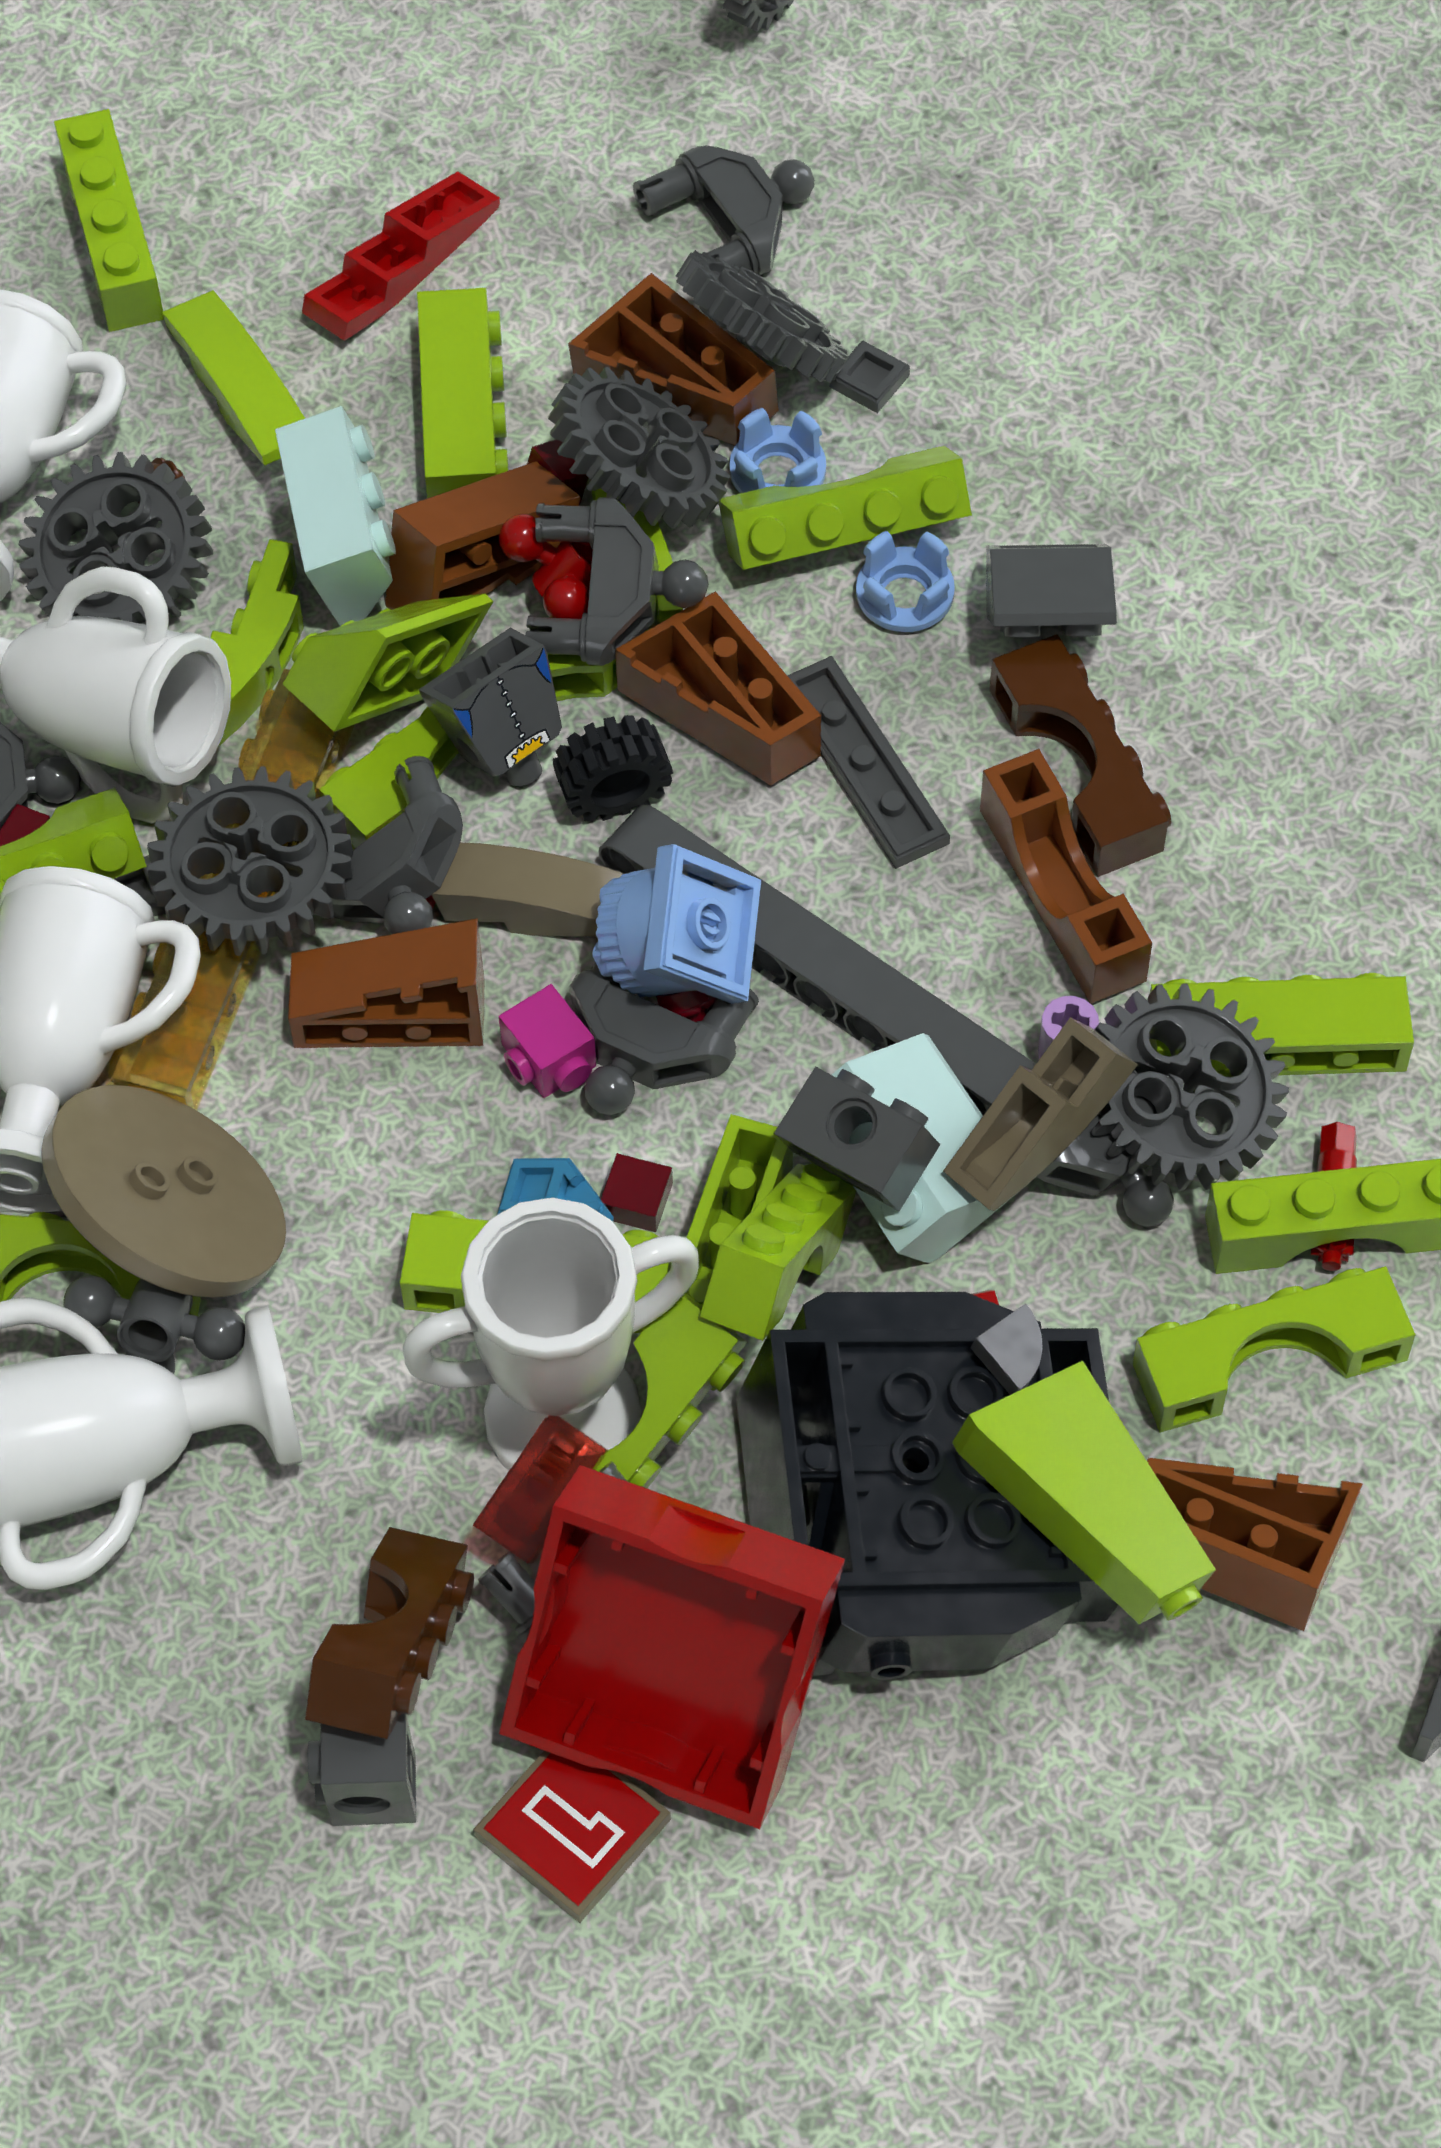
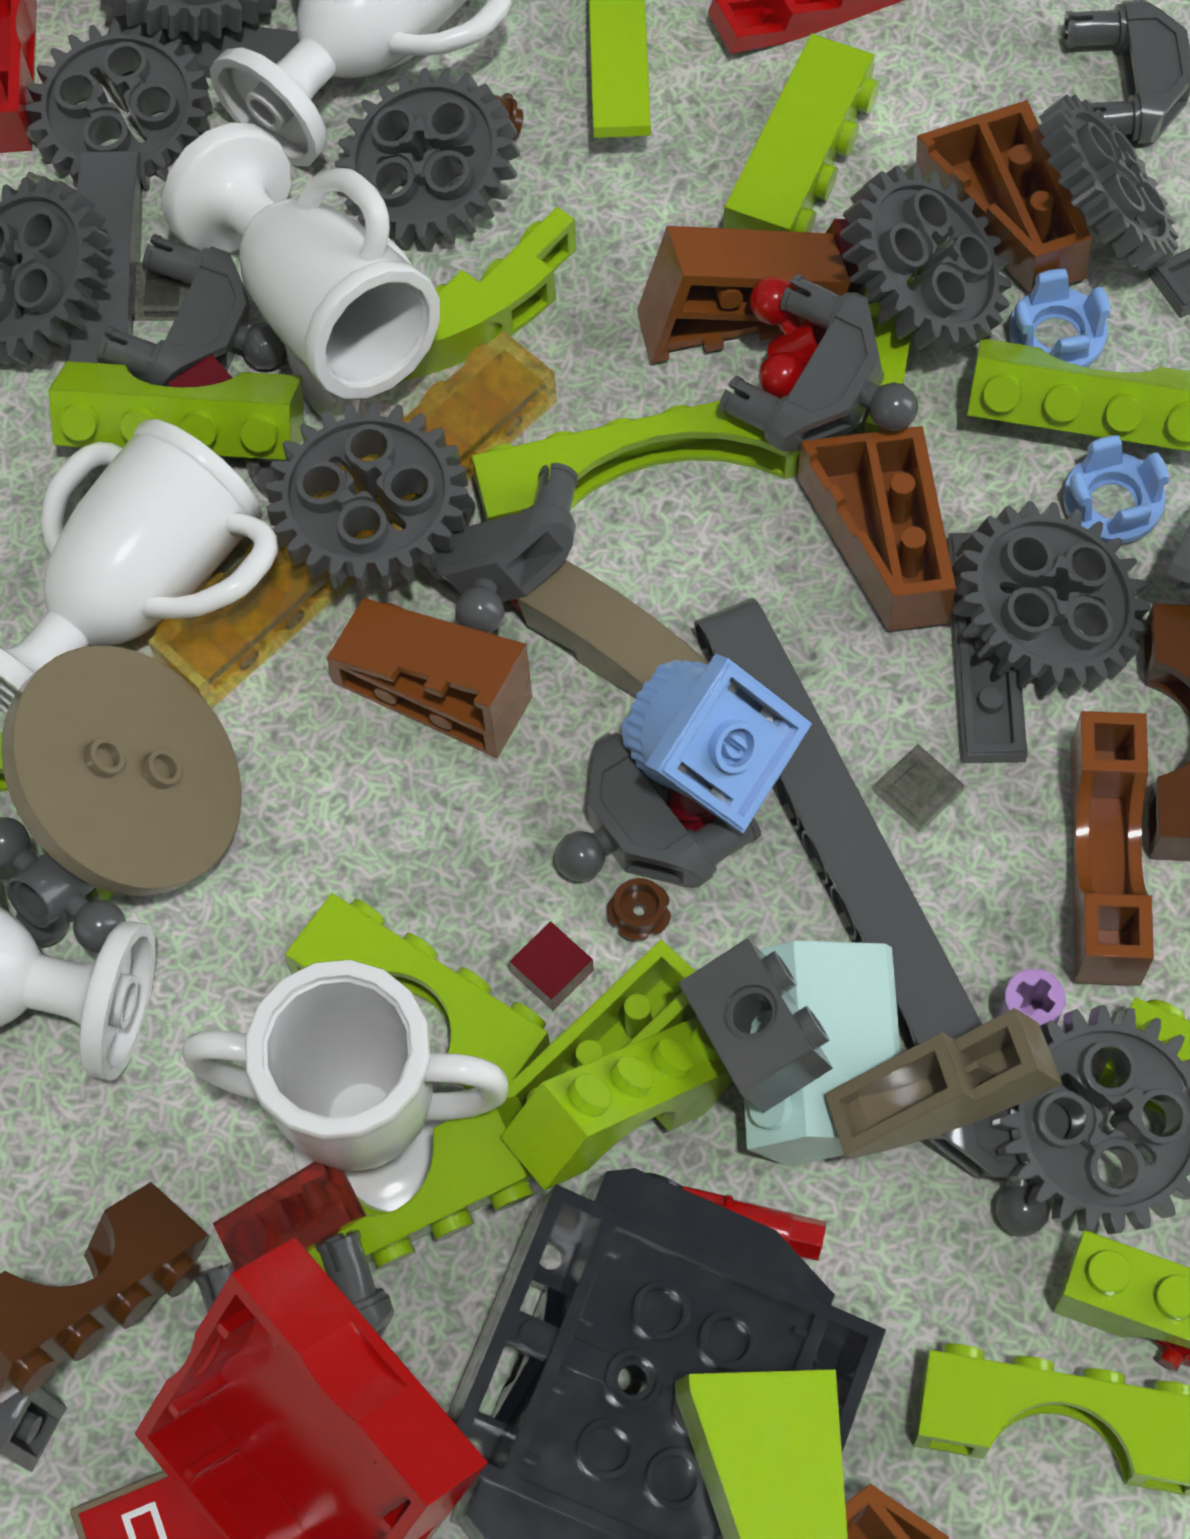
camera: 30 degrees right, 5 degrees up
light aqua slope [275,406,396,626] -> none
lime slope [283,594,494,732] -> none
dark grey torso [419,627,562,786] -> none
dark azure tile [497,1158,614,1221] -> none
dark pink brick [498,984,596,1098] -> none
black tyre [553,715,673,822] -> none
flat silver tile [970,1303,1042,1395] -> none
none -> reddish brown plate [607,878,671,941]
none -> clear smoke tile [873,744,965,833]
none -> dark grey gear [952,501,1151,696]

